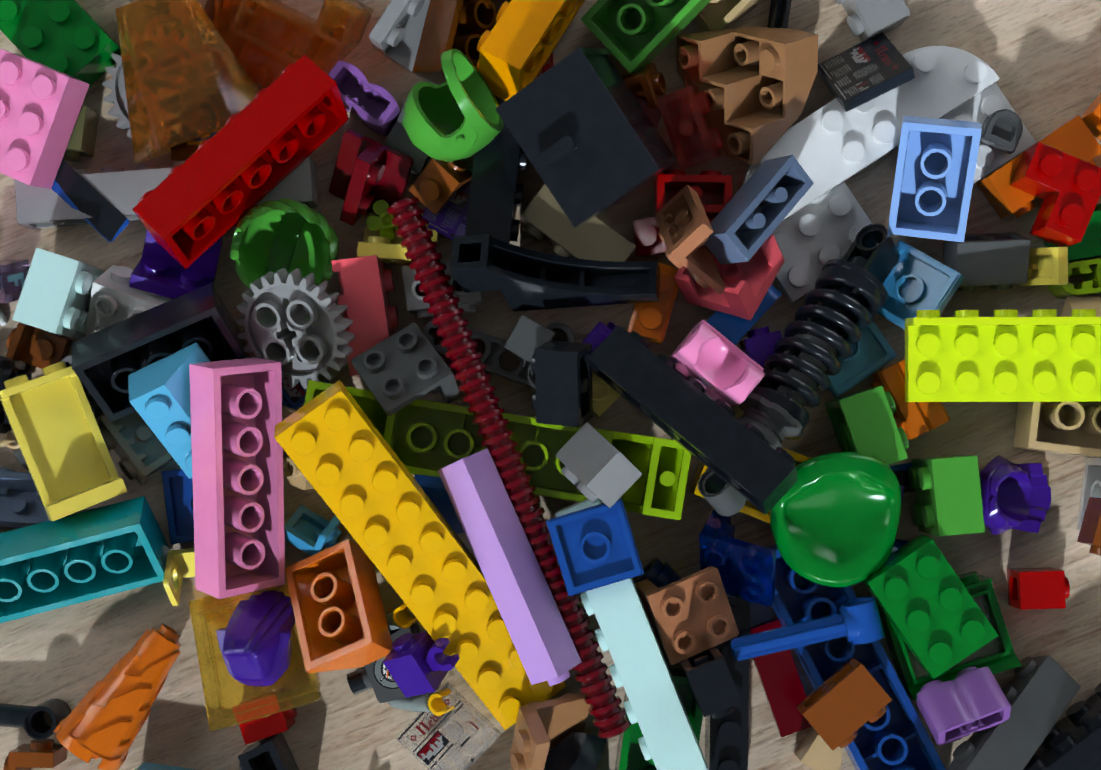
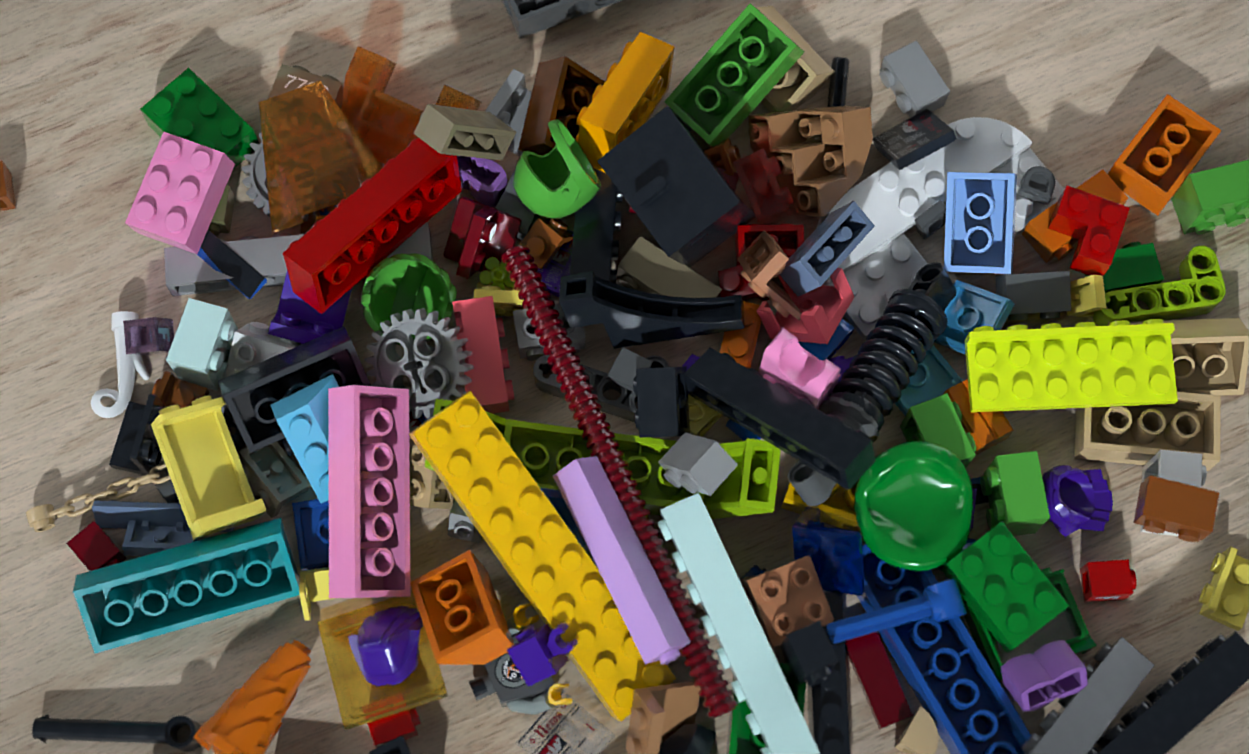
camera: 10 degrees left, 15 degrees down
dark azure bracket [284,504,343,556] -> none
dark grey bracket [351,322,460,415] -> none
blue tile [546,497,644,596] -> none
dark orange brick [796,658,892,751] -> none
none -> dark tan brick [414,104,516,160]
none -> dark grey tile [915,200,946,239]

